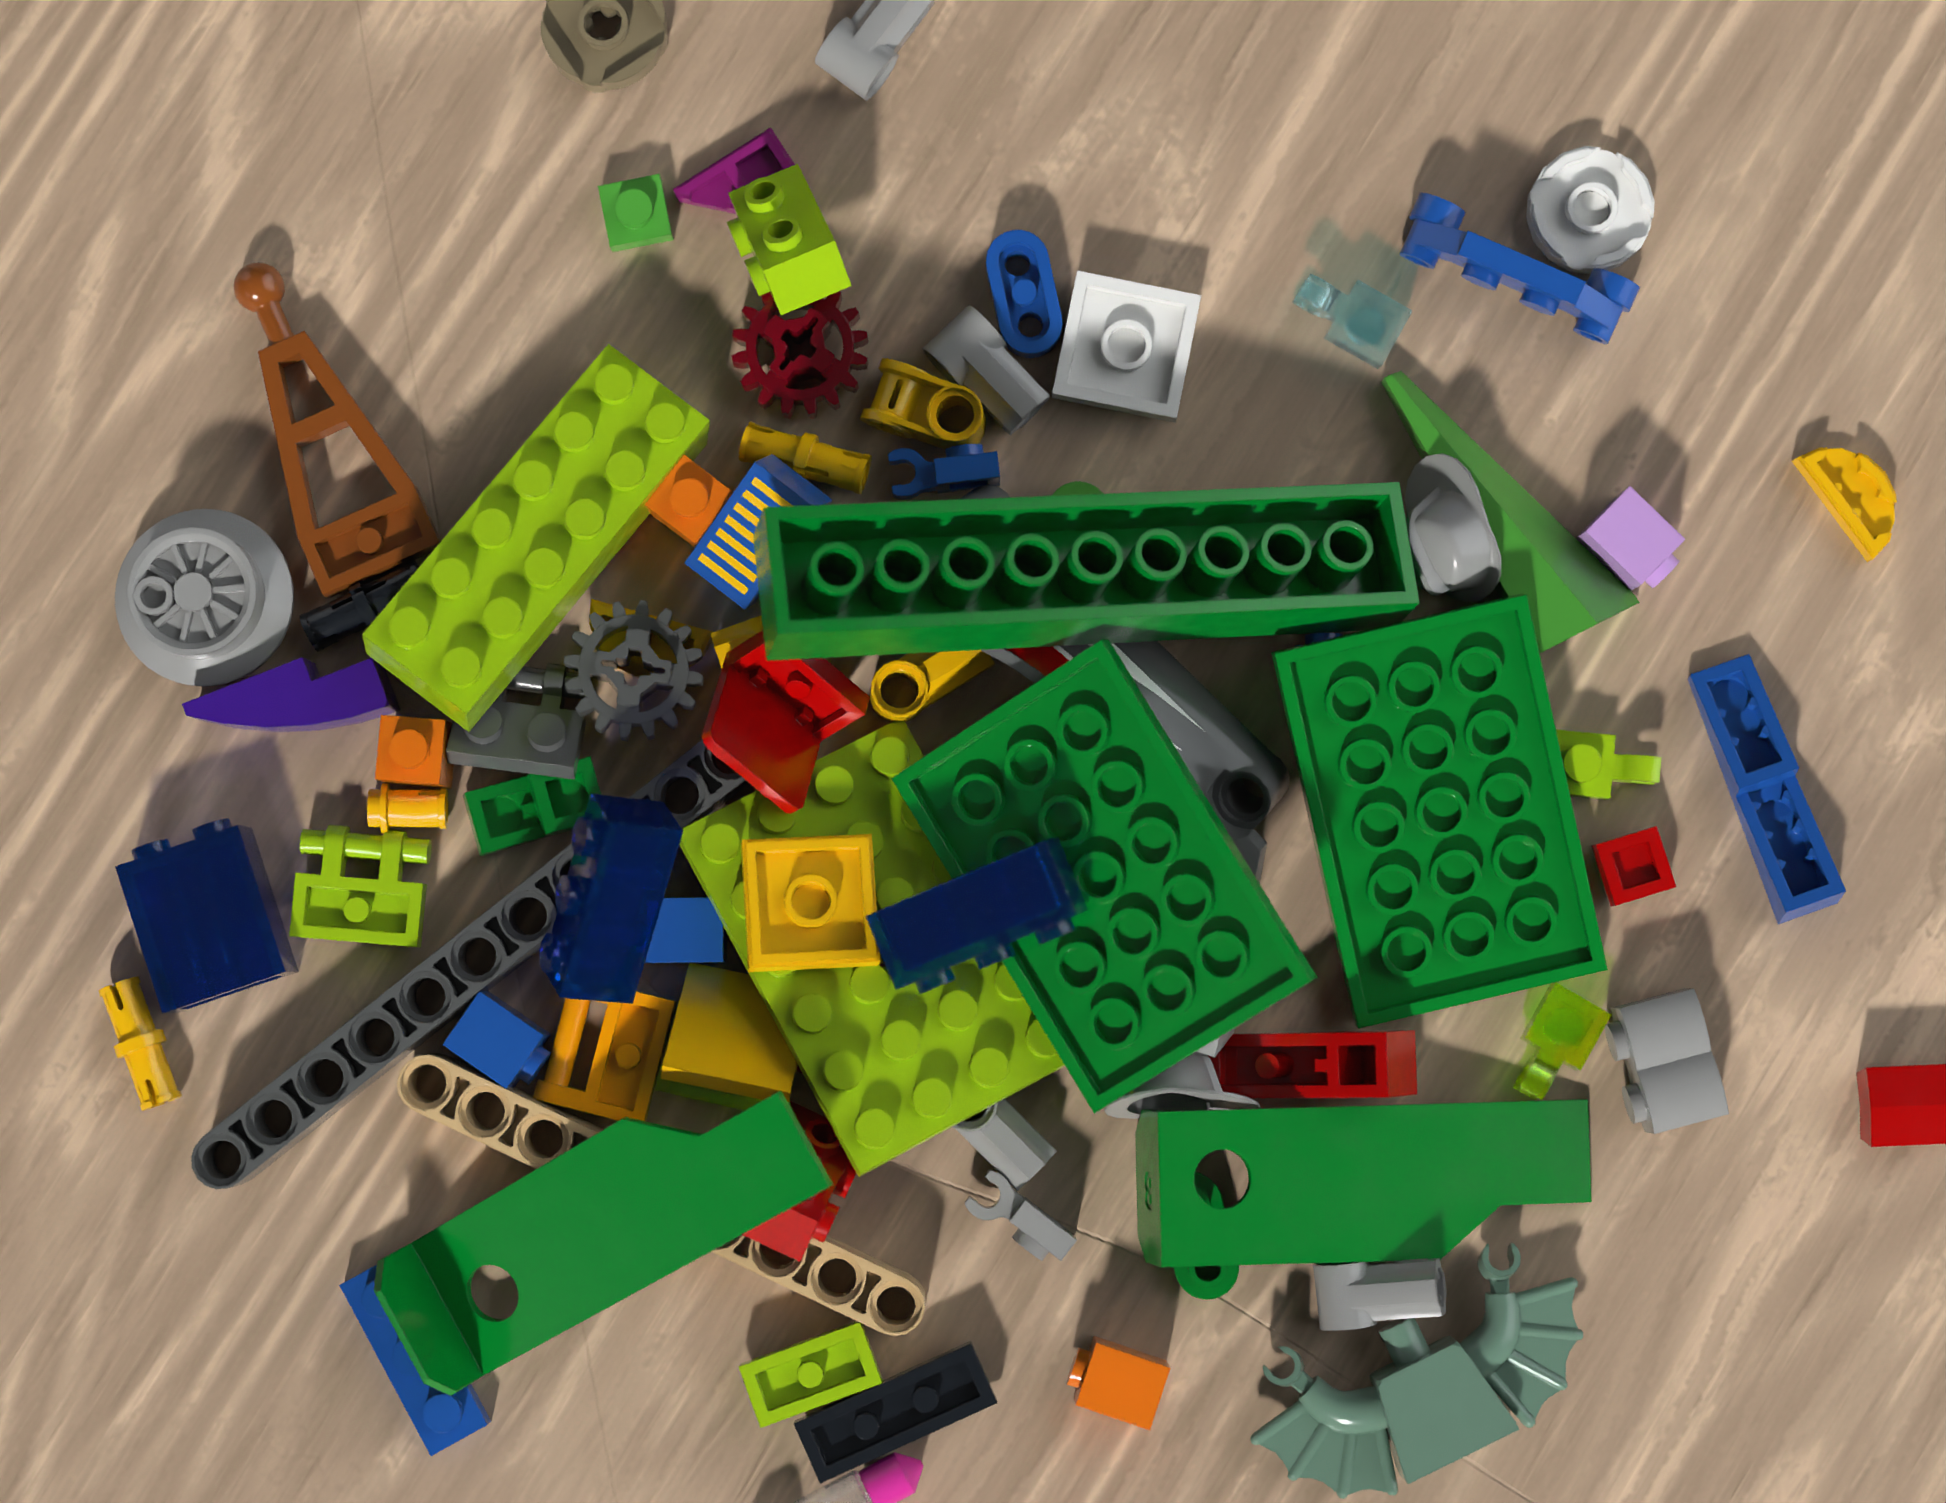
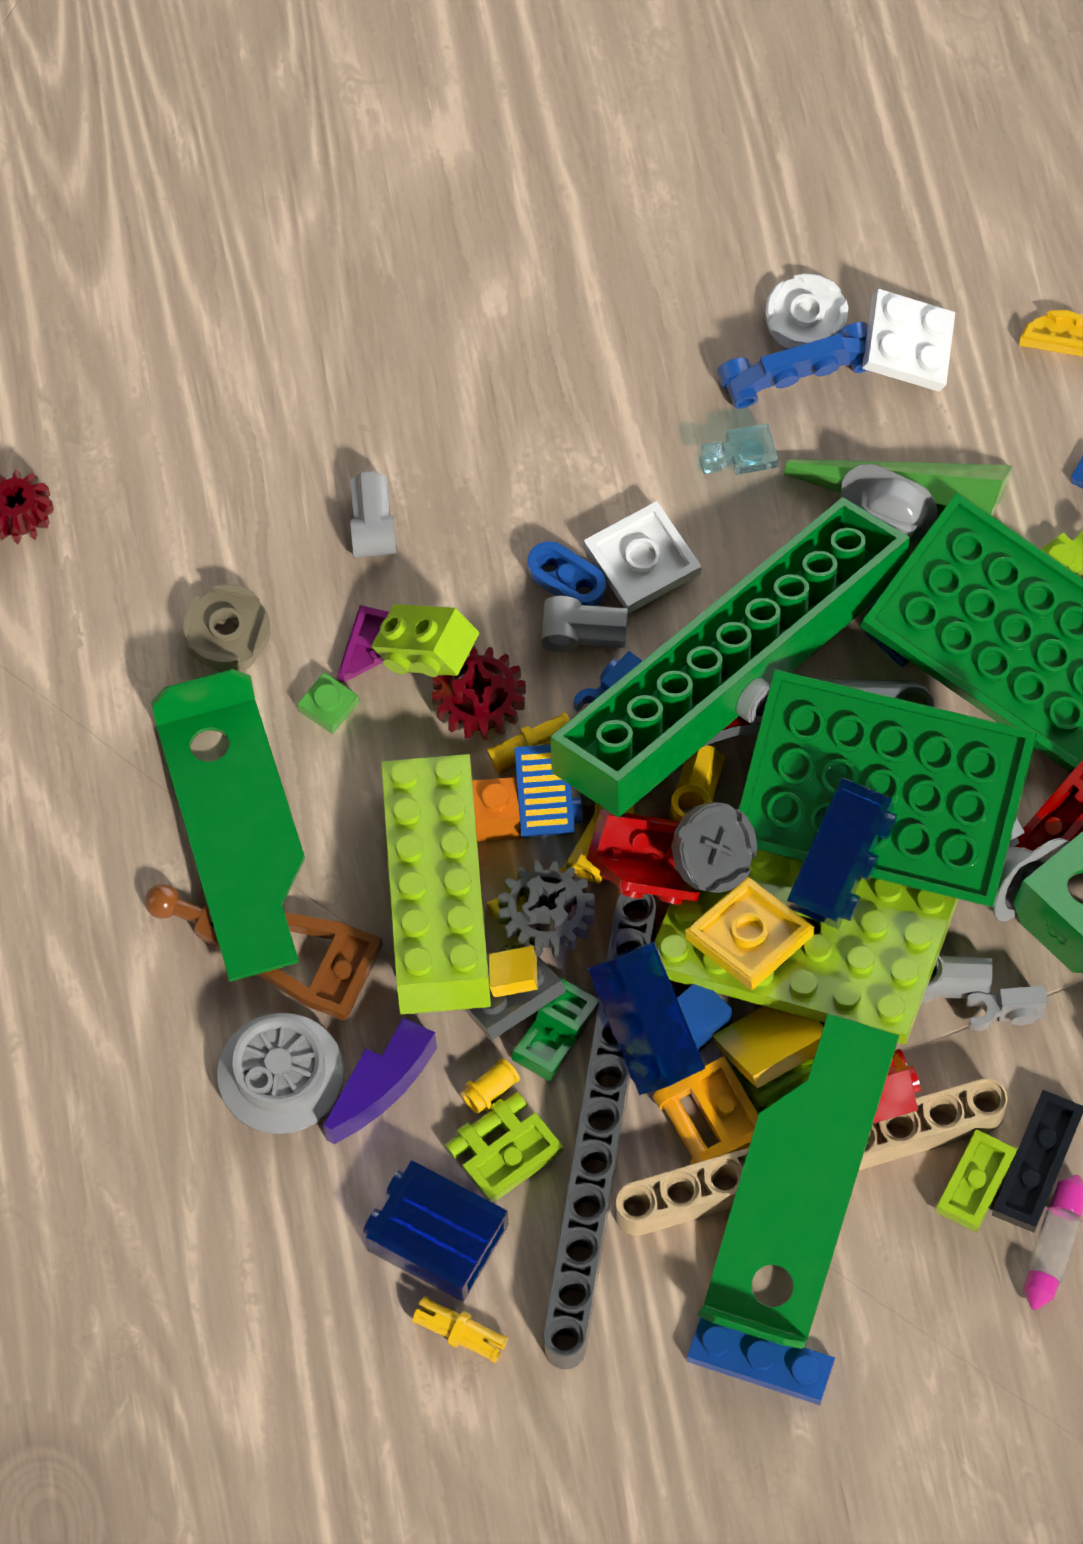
camera: 40 degrees left, 20 degrees down
black pin [299,559,419,652] -> none
orange brick [375,715,454,789] -> none
blue brick [443,991,551,1089] -> none
yellow piece [860,358,986,449] -> none
lavender brick [1576,486,1685,591] -> none
none -> green piece [151,669,305,982]
none -> yellow tile [489,946,538,998]
none -> dark grey tile [671,802,757,893]
none -> light grey tile [736,678,771,724]
none -> white plate [862,289,955,392]

